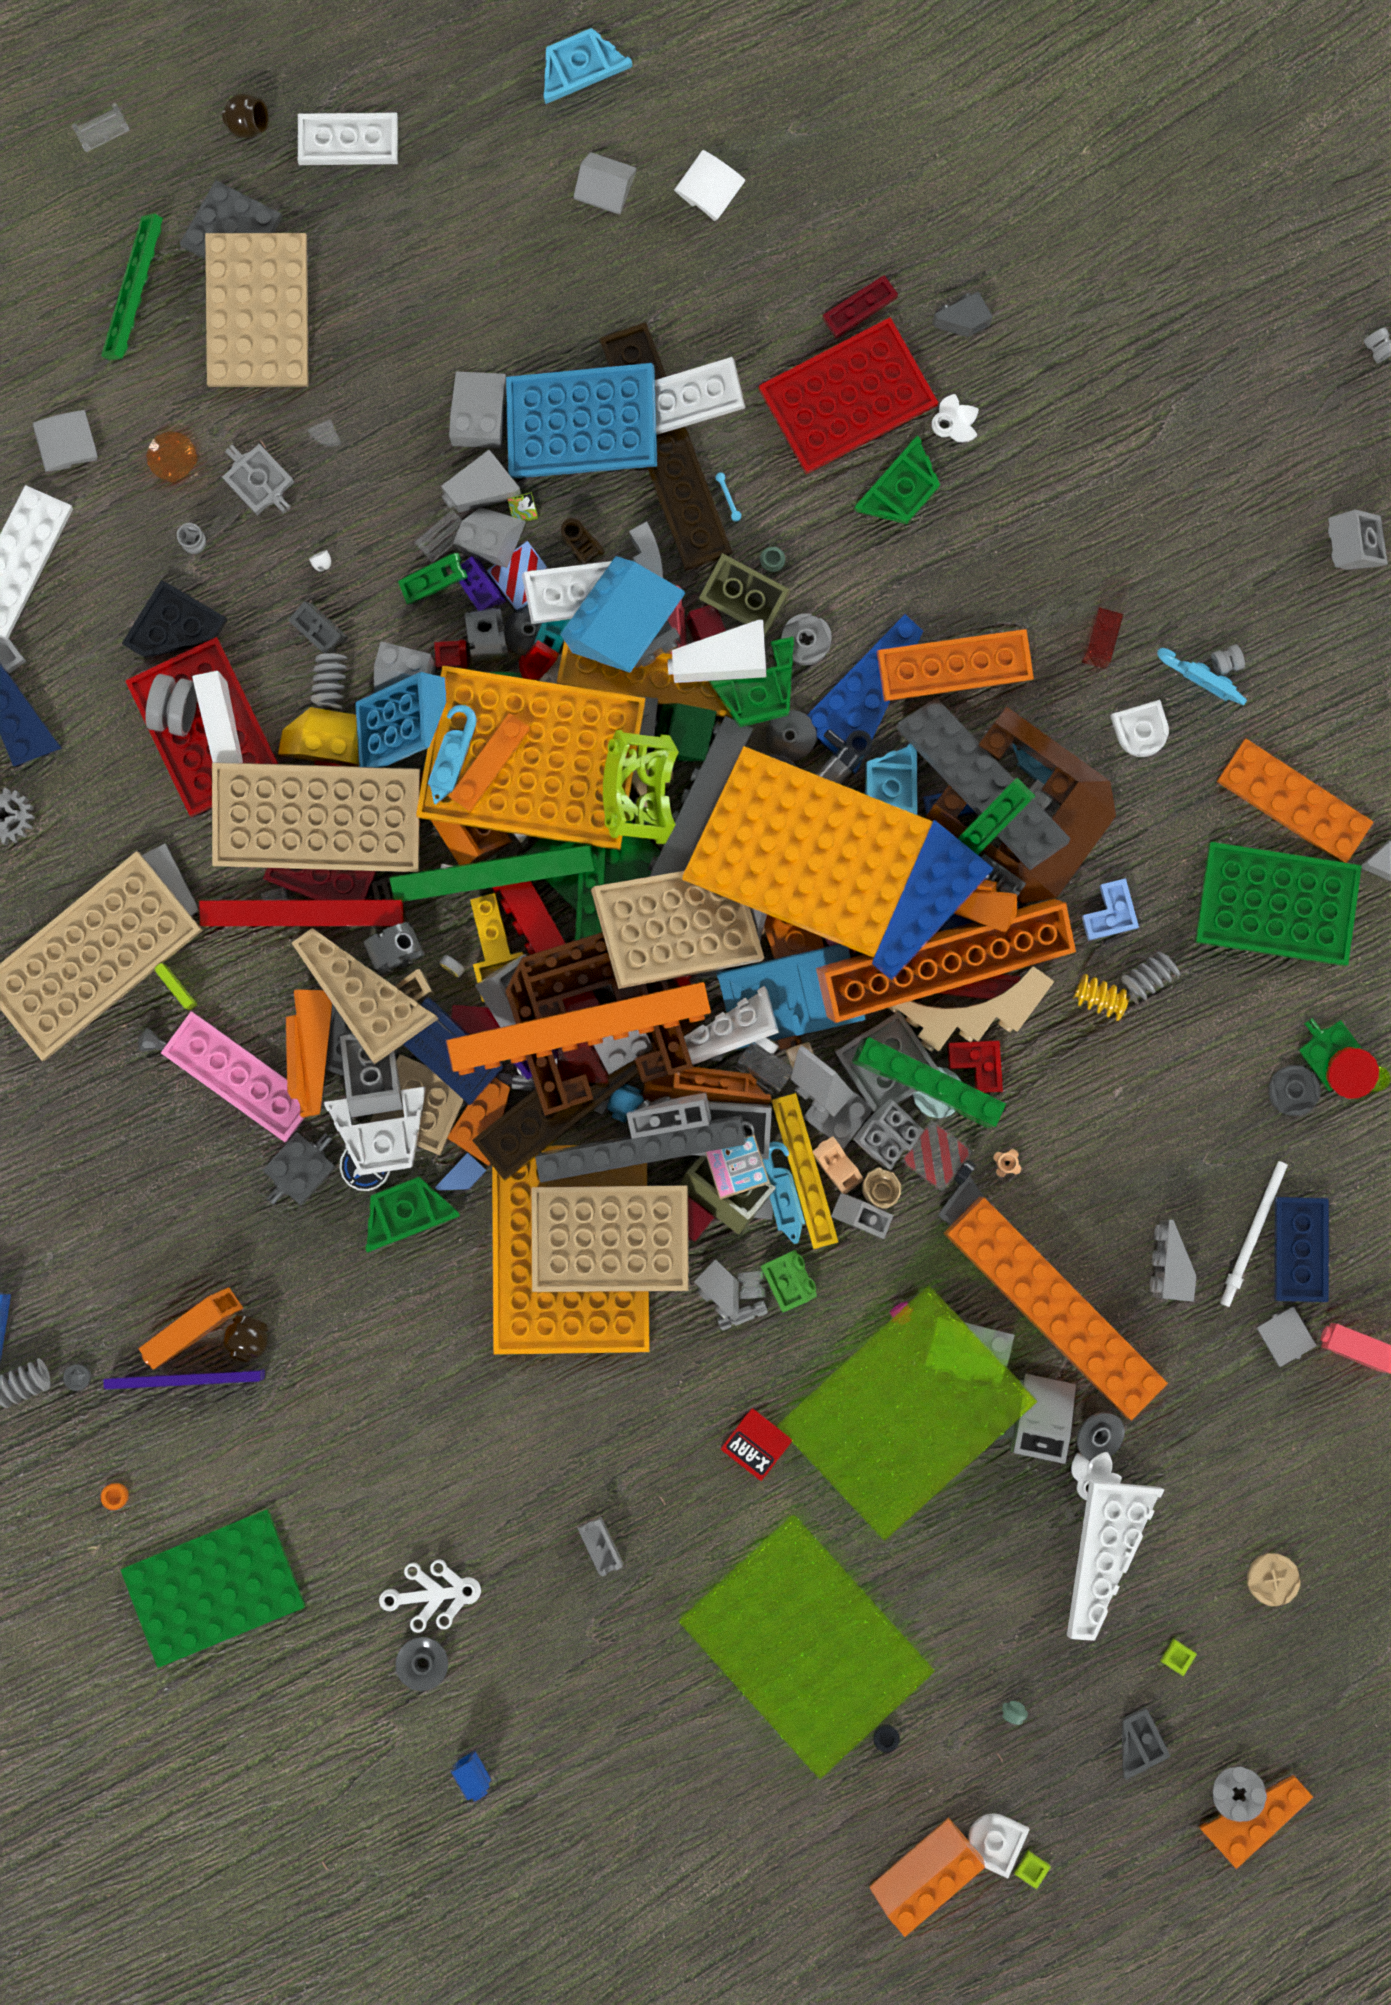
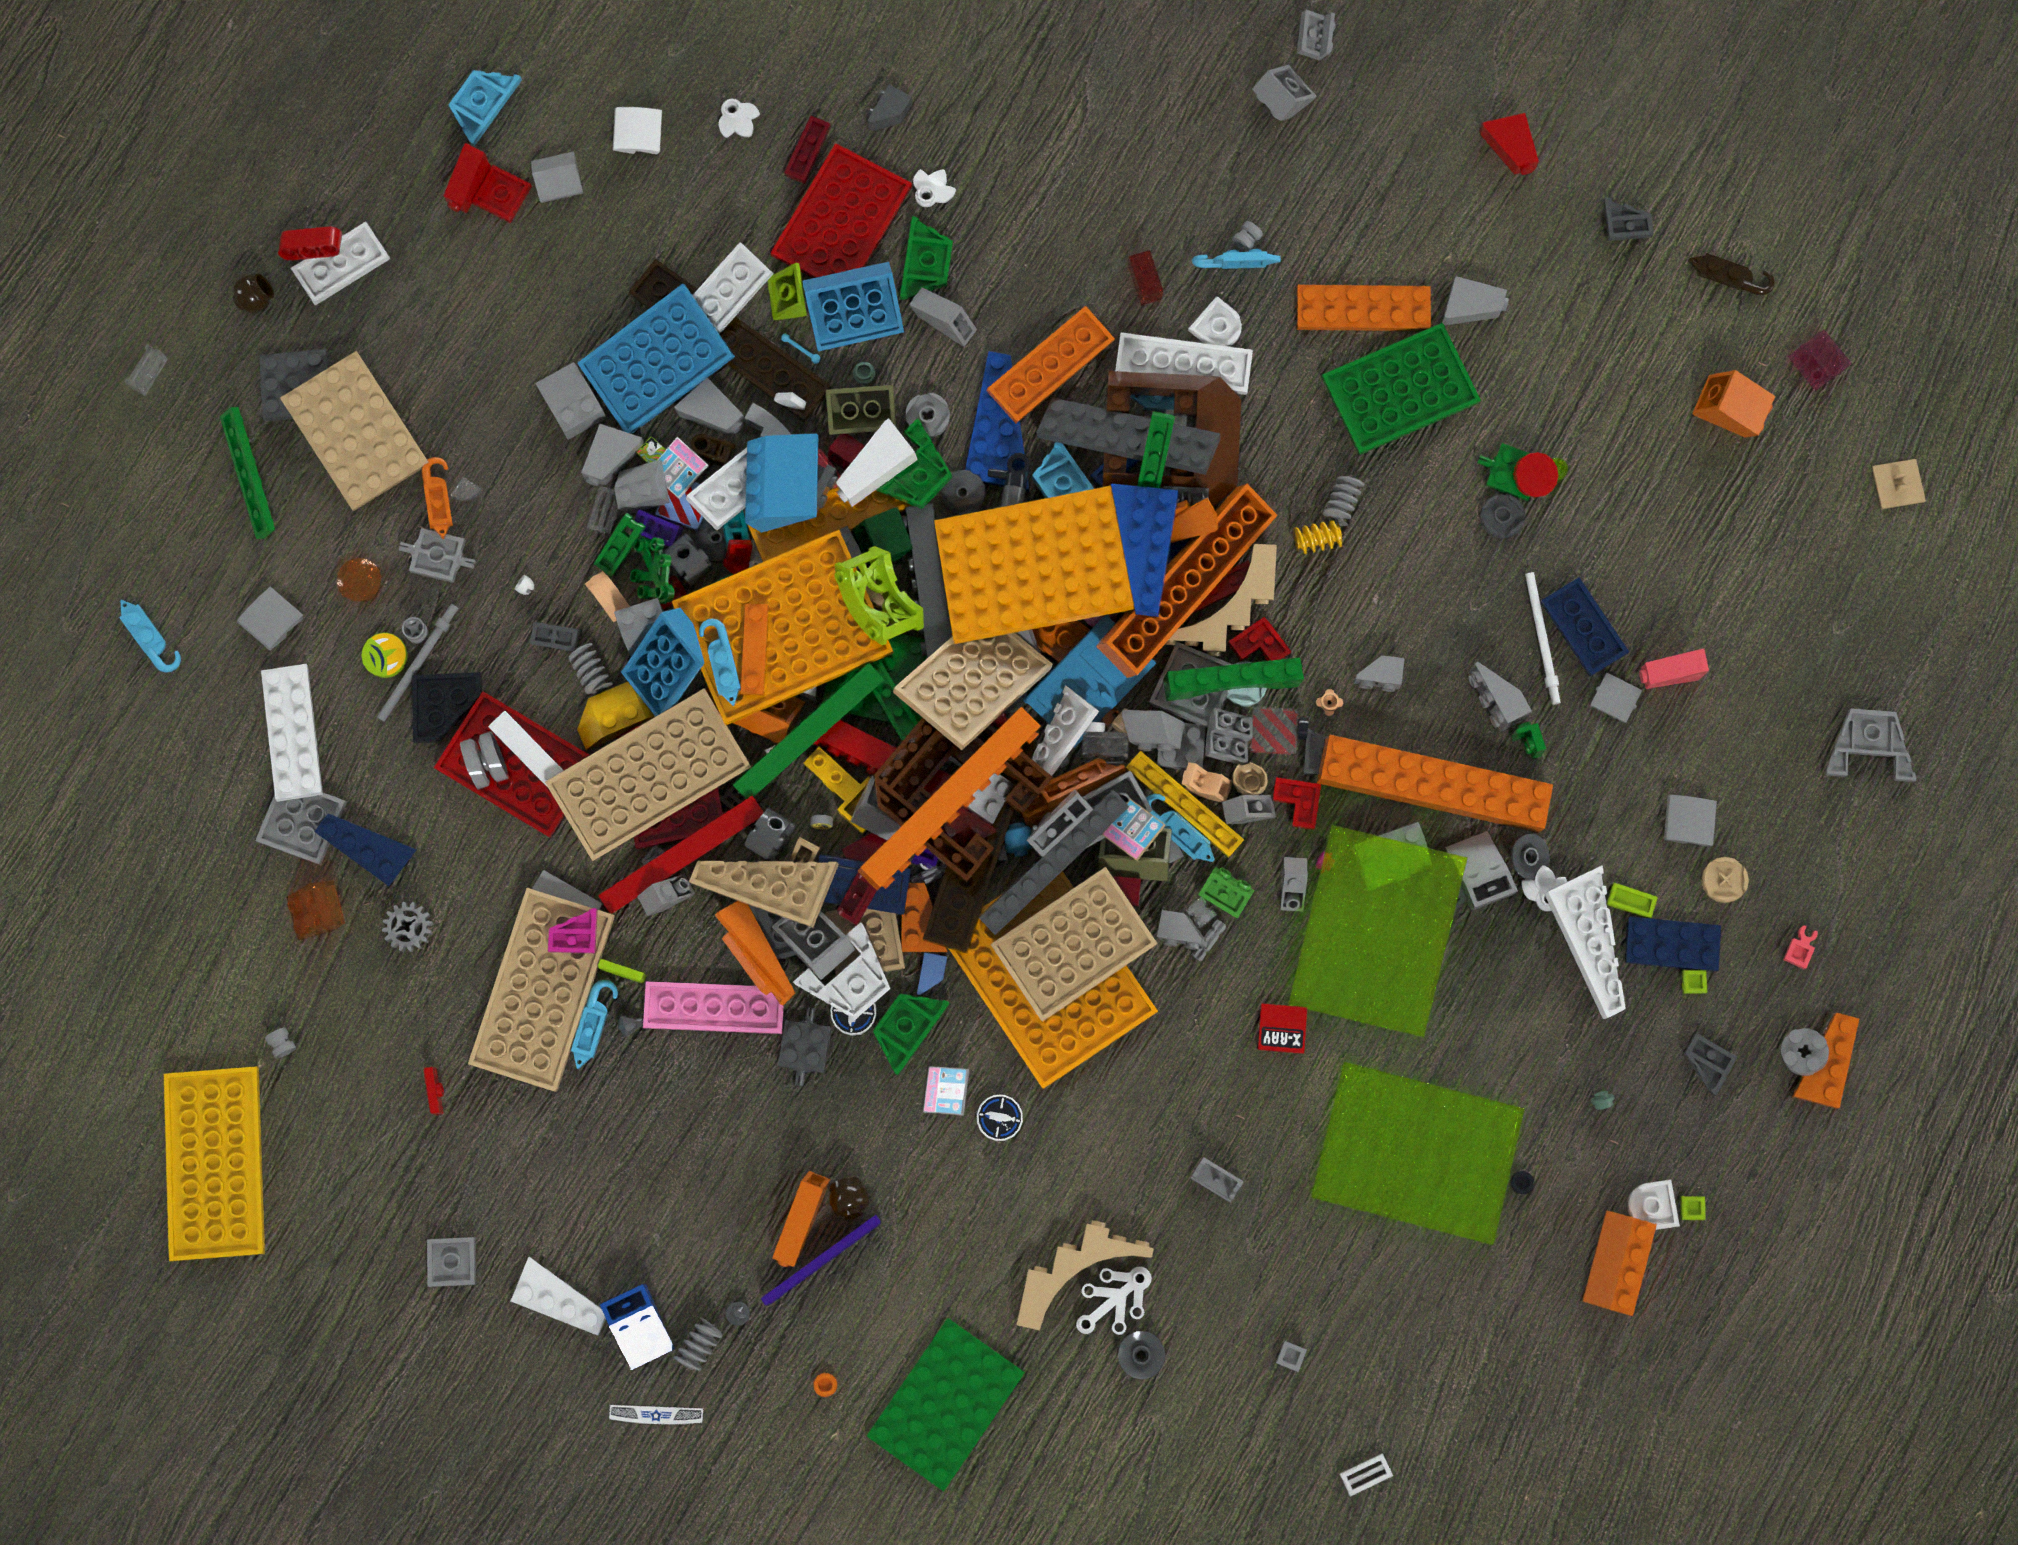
camera: 30 degrees left, 5 degrees down
blue brick [450,1751,491,1802] -> none
light blue plate [1082,878,1139,941] -> none
none -> red beam [278,227,342,260]
none -> tile [361,633,408,678]
none -> light grey bar [377,604,459,722]
none -> orange plate [421,457,453,539]
none -> red slope [444,143,491,213]
none -> red tile [471,165,532,223]
none -> dark pink wing [548,908,598,954]
none -> medium azure plate [571,980,618,1069]
none -> light nougat brick [585,571,630,622]
none -> green plant [630,535,675,604]
none -> light grey slope [637,874,695,916]
none -> piece [658,437,708,499]
none -> light grey slope [674,378,745,436]
none -> white plate [719,99,760,138]
none -> lime slope [768,263,807,320]
none -> white tile [774,392,806,410]
none -> dark azure slope [802,262,904,351]
none -> dark red hinge [837,872,877,925]
none -> light grey slope [909,288,977,347]
none -> piece [923,1066,969,1116]
none -> tile [977,1095,1023,1141]
none -> tan arch [1017,1220,1154,1330]
none -> white plate [1115,333,1253,395]
none -> red plate [1272,777,1321,830]
none -> light grey plate [1276,1341,1307,1372]
none -> light grey slope [1280,857,1308,912]
none -> white tile [1339,1454,1393,1496]
none -> light grey slope [1354,656,1404,692]
none -> green bracket [1511,722,1546,759]
none -> lime tile [1606,882,1658,919]
none -> dark blue plate [1625,917,1721,972]
none -> light grey slope [1664,795,1717,847]
none -> coral plate [1783,925,1818,969]

